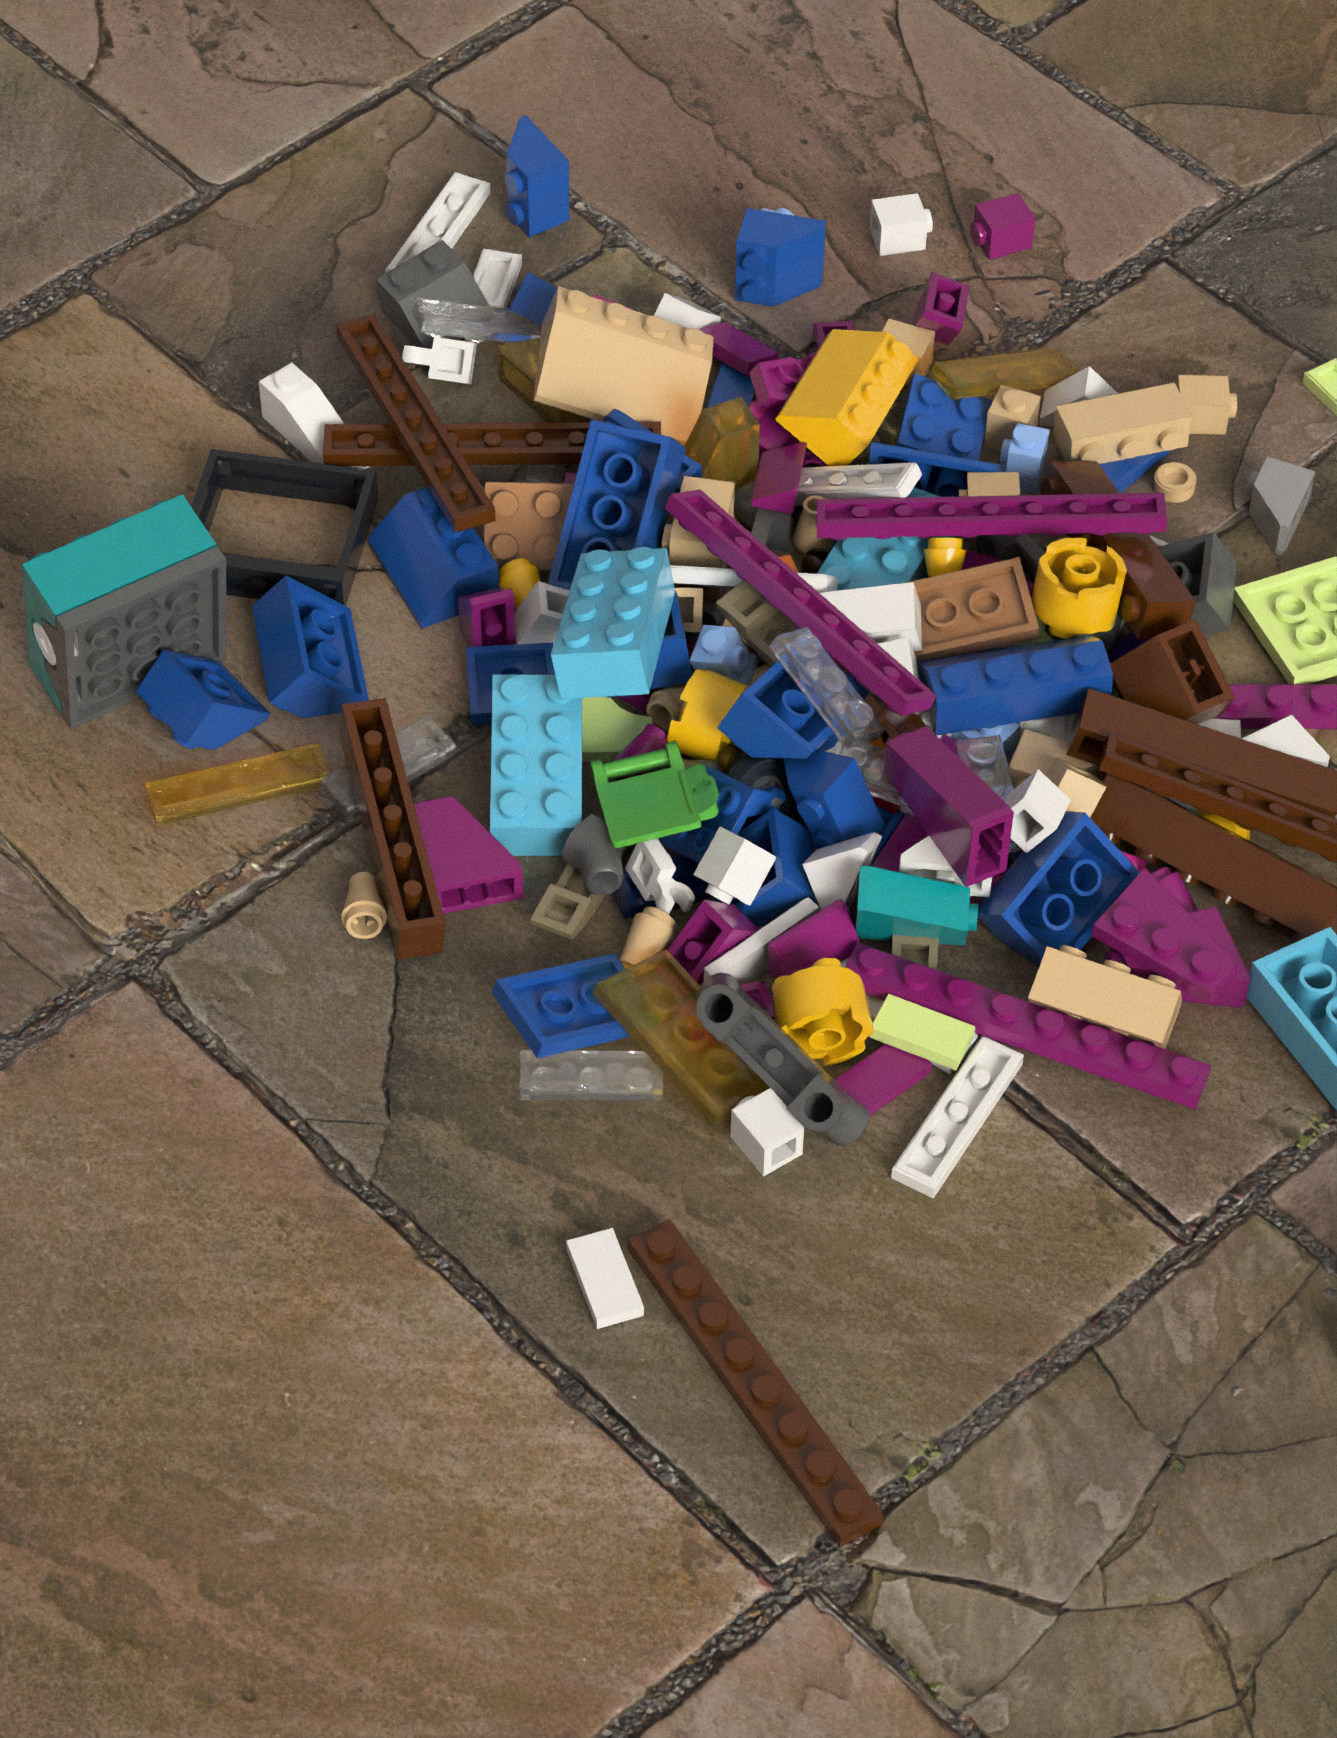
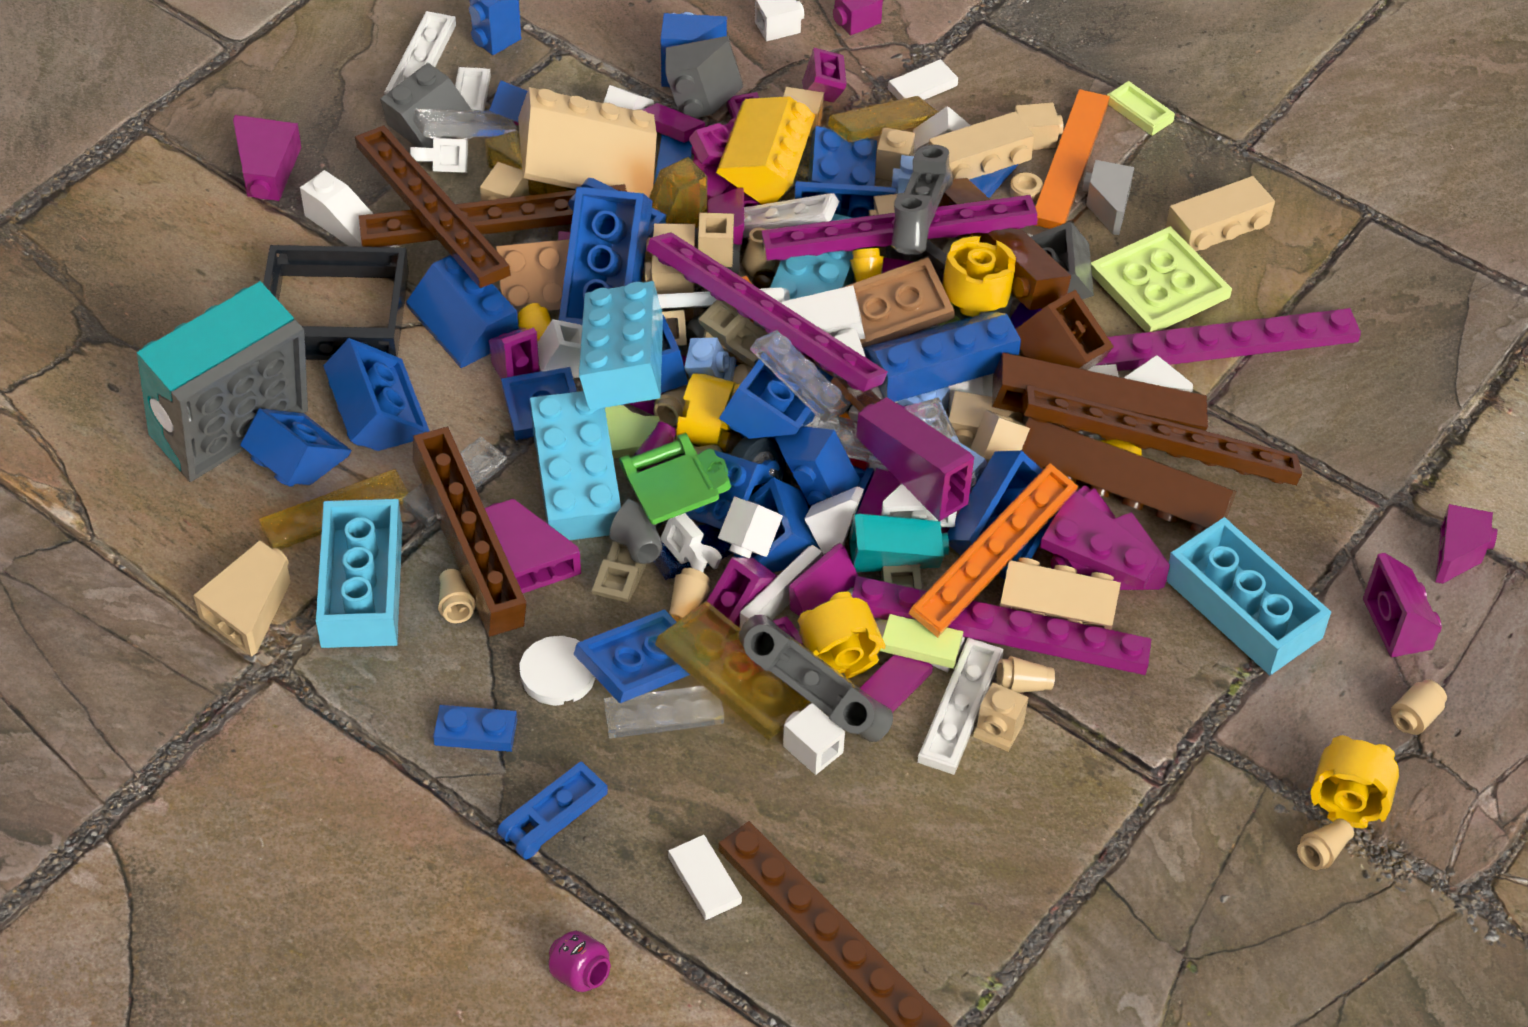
camera: 10 degrees left, 0 degrees up
white brick [1005,769,1071,853] -> none
none -> tan slope [194,541,291,657]
none -> magenta slope [233,115,302,201]
none -> medium azure brick [316,499,402,648]
none -> blue plate [433,705,517,752]
none -> tan brick [480,162,529,201]
none -> blue plate [497,761,608,860]
none -> white tile [519,636,595,706]
none -> magenta head [548,930,611,993]
none -> dark grey slope [666,36,743,118]
none -> tan brick [698,213,734,267]
none -> white tile [888,59,958,108]
none -> dark grey plate [891,145,954,255]
none -> orange tile [909,463,1078,638]
none -> tan brick [973,682,1029,752]
none -> tan cone [996,656,1055,693]
none -> orange tile [1035,89,1110,229]

